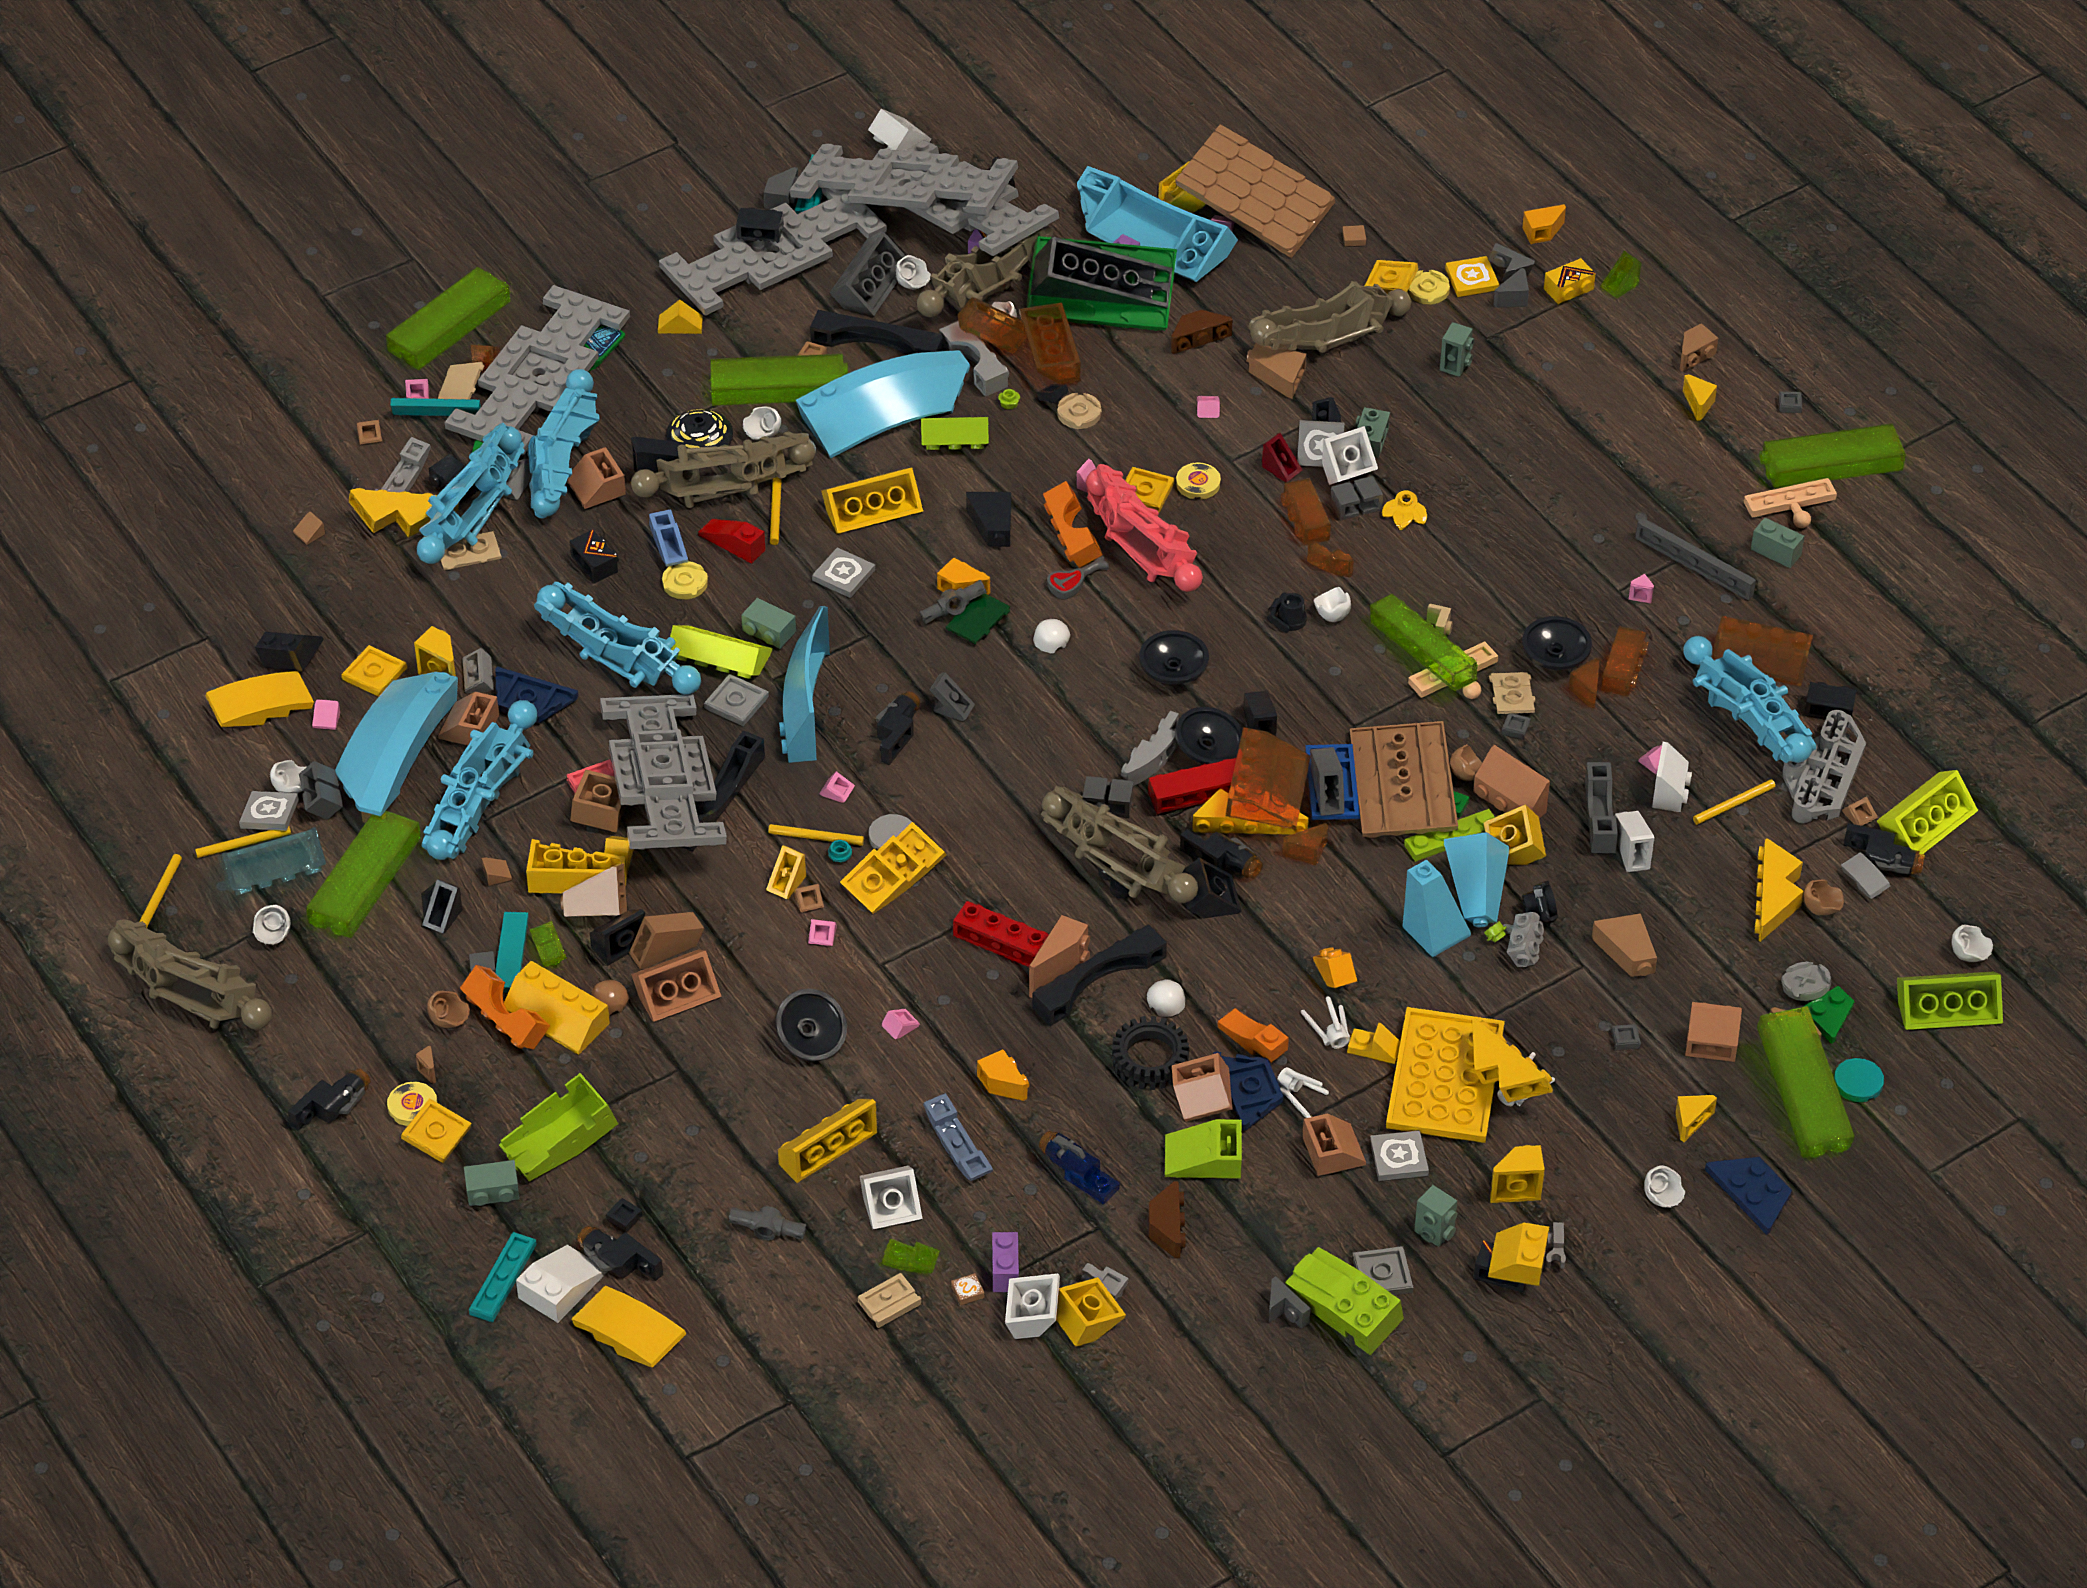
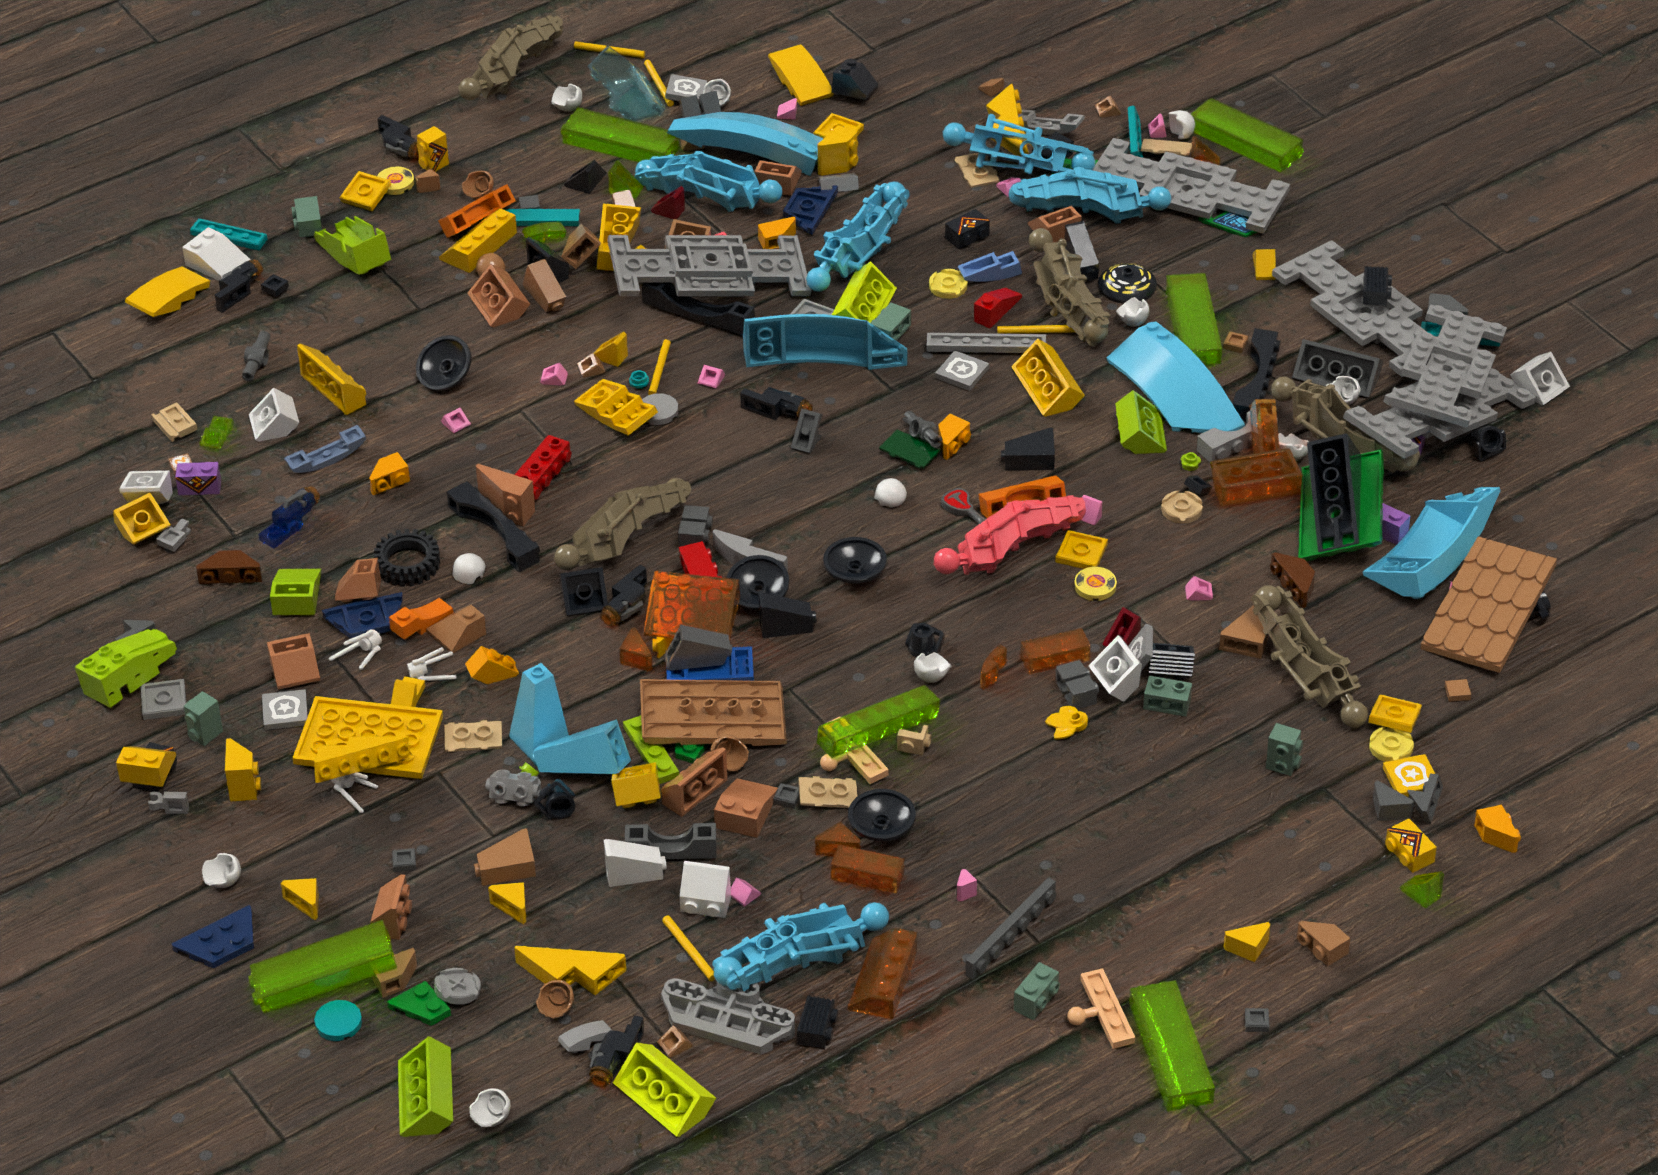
camera: 90 degrees right, 5 degrees down
none -> yellow brick [417,126,449,172]
none -> medium nougat slope [426,605,486,653]
none -> tan piece [445,720,502,752]
none -> yellow slope [488,883,526,925]
none -> clear neon green slope [608,160,643,199]
none -> dark red slope [650,186,685,220]
none -> nougat slope [714,778,778,838]
none -> light orange slope [758,217,796,249]
none -> light grey plate [927,333,1046,353]
none -> bright pink slope [996,178,1021,197]
none -> white hair [1169,110,1195,139]

